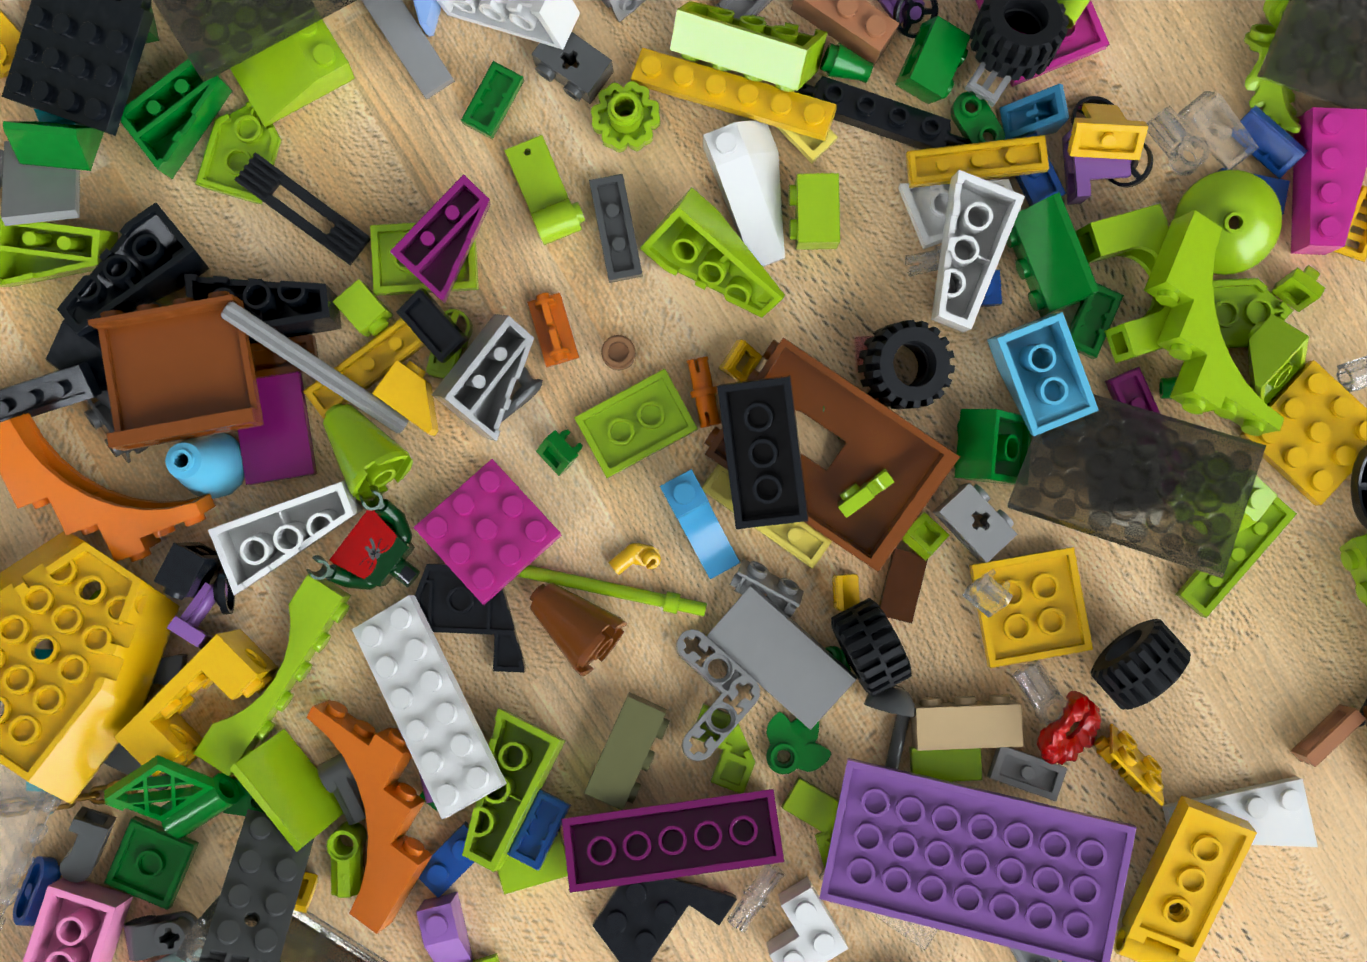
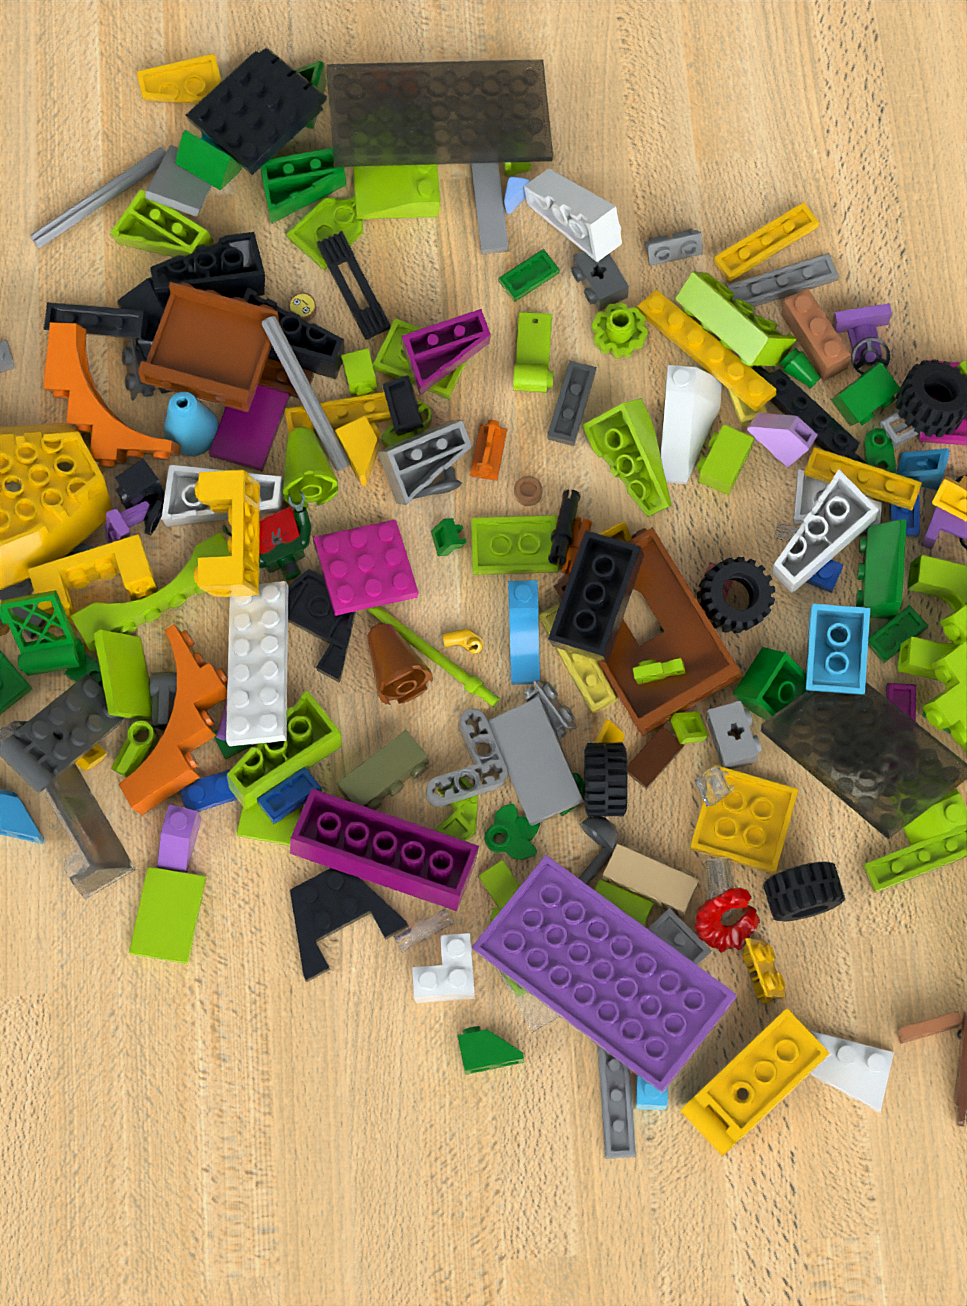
camera: 30 degrees right, 15 degrees down
none -> yellow plate [194,470,260,597]
none -> tile [289,293,317,321]
none -> black pin [548,489,581,566]
none -> lavender slope [747,413,817,467]

